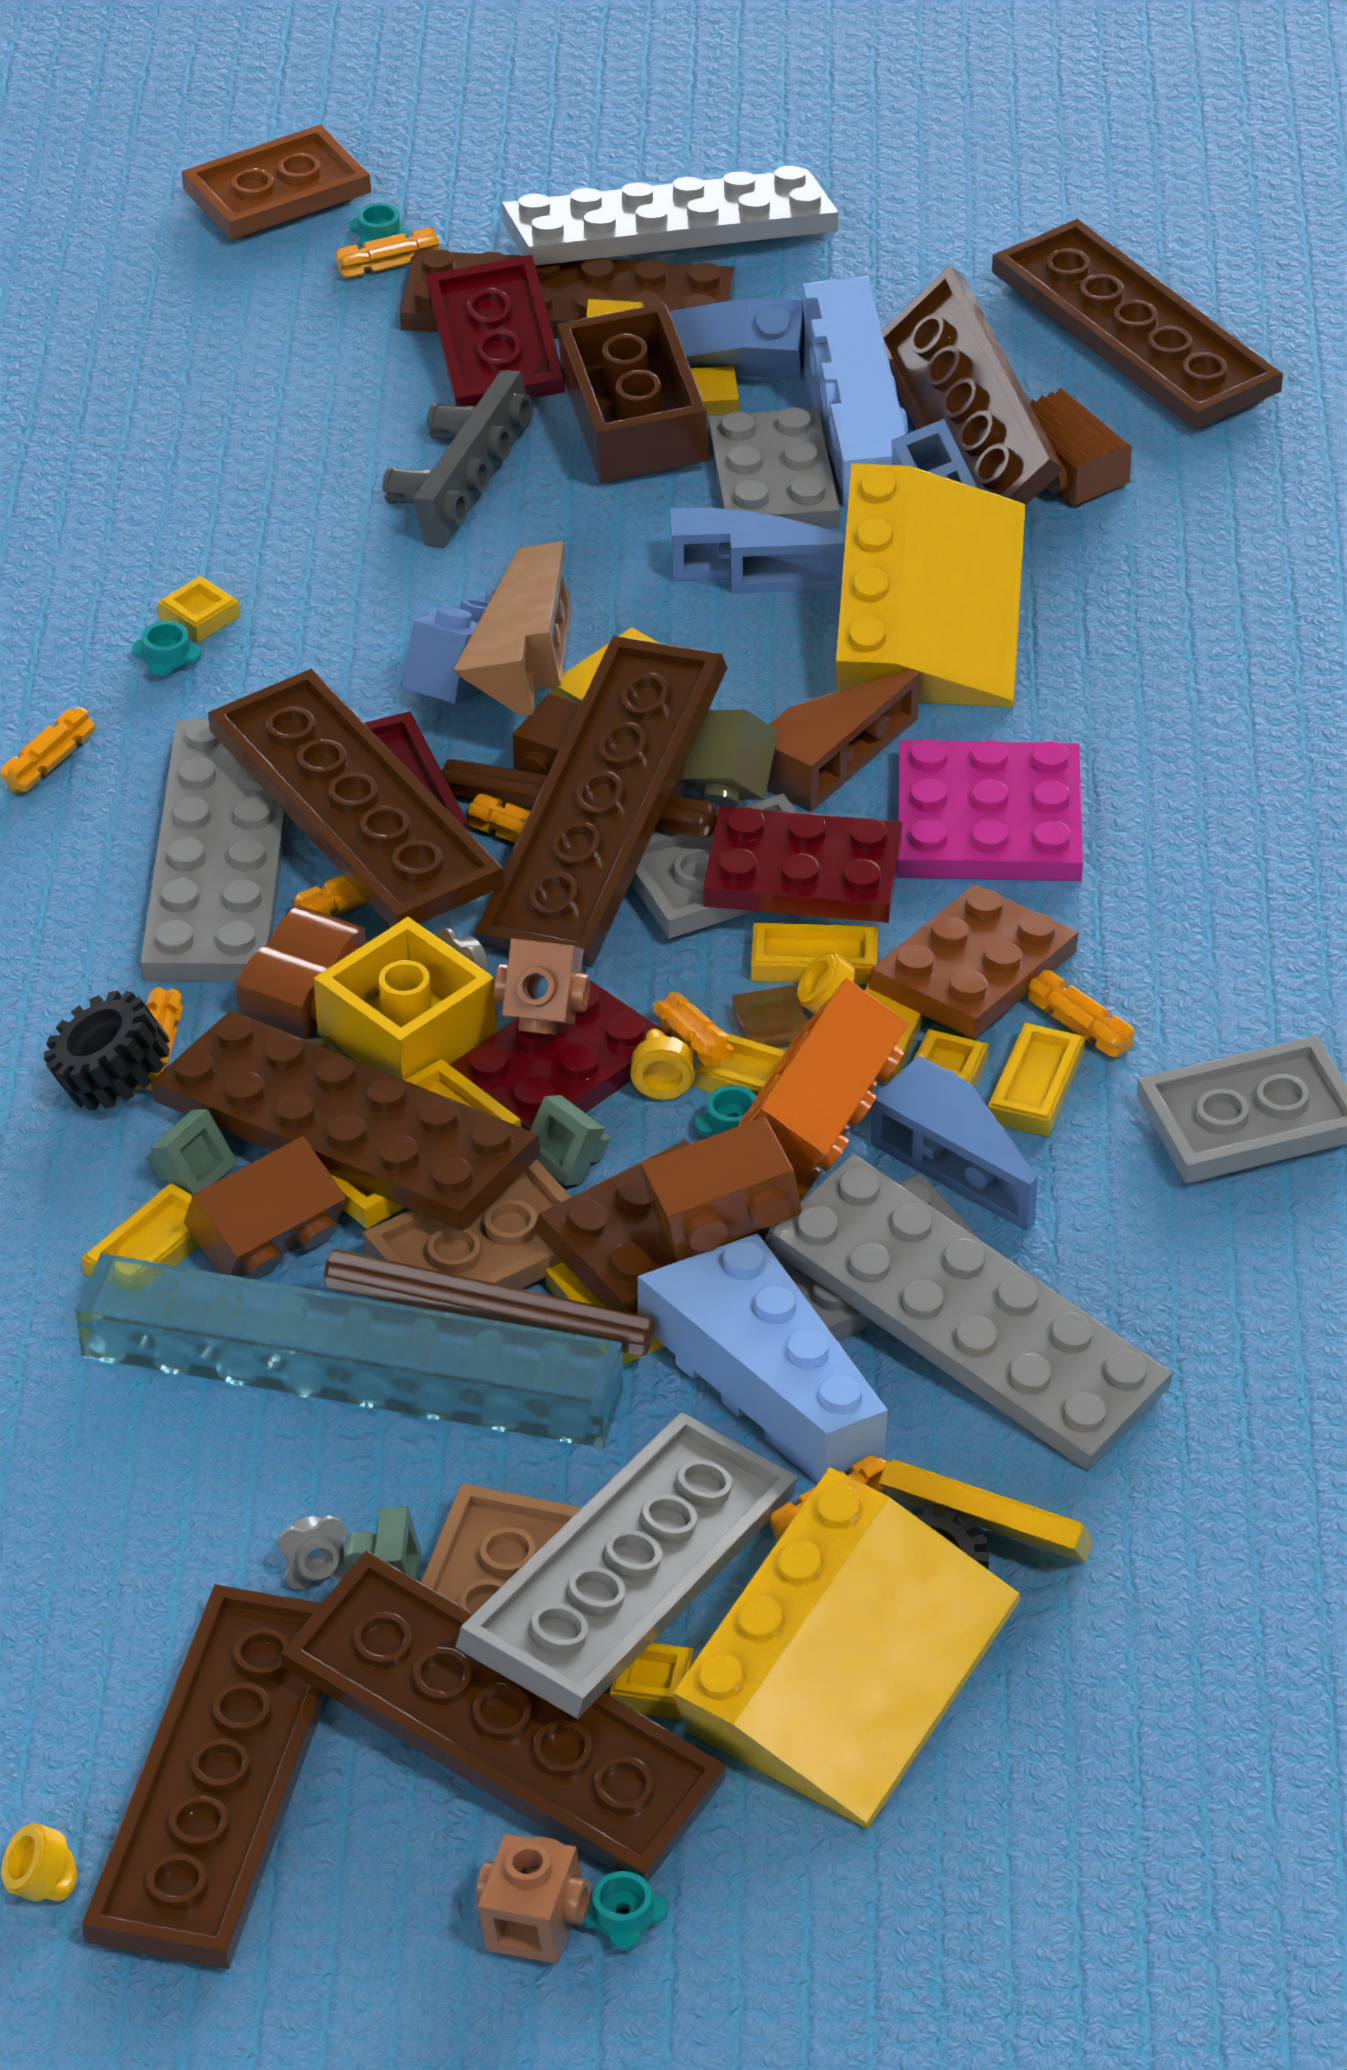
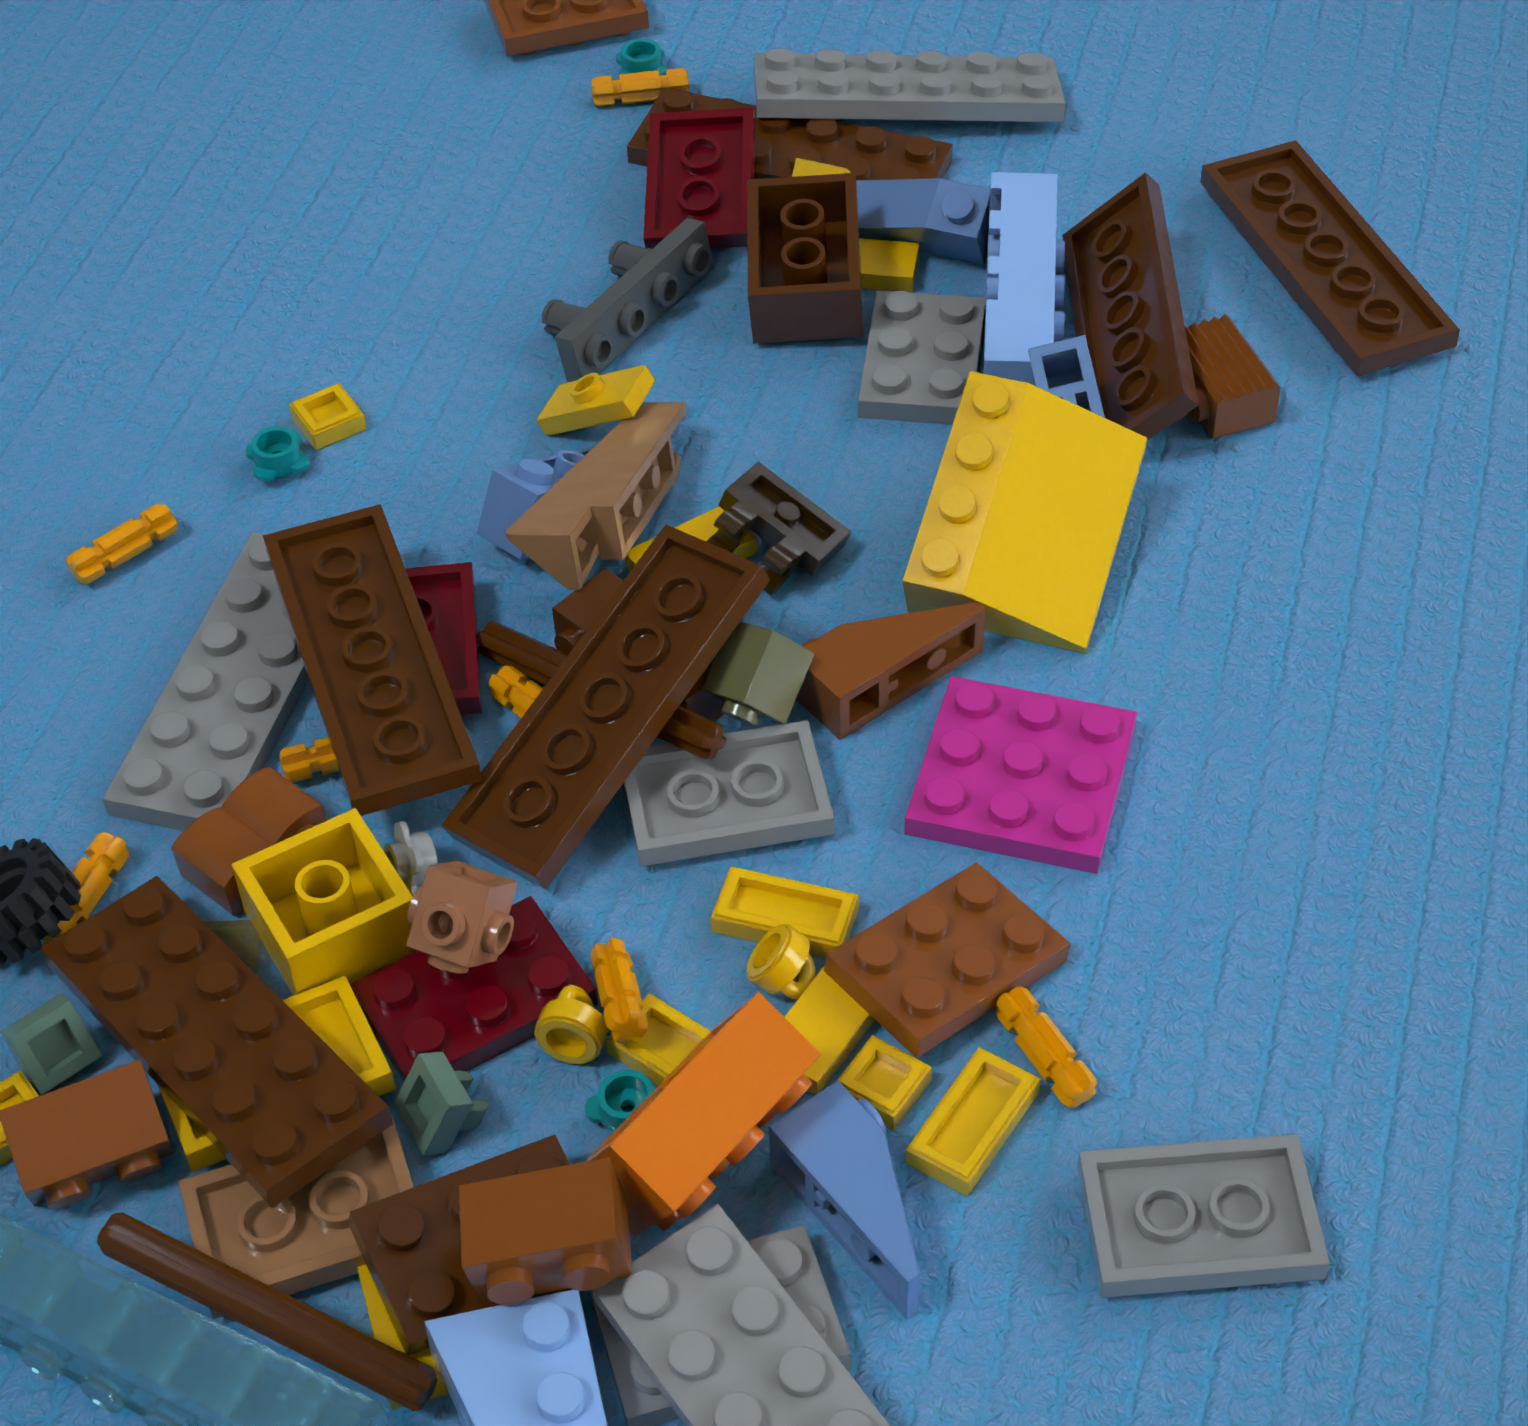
camera: 15 degrees right, 5 degrees up
medium blue slope [670,508,846,593] -> none
dark red plate [703,806,902,923] -> none
clear orange tile [732,985,807,1048] -> none
none -> yellow plate [536,364,655,436]
none -> dark brown plate [706,462,852,595]

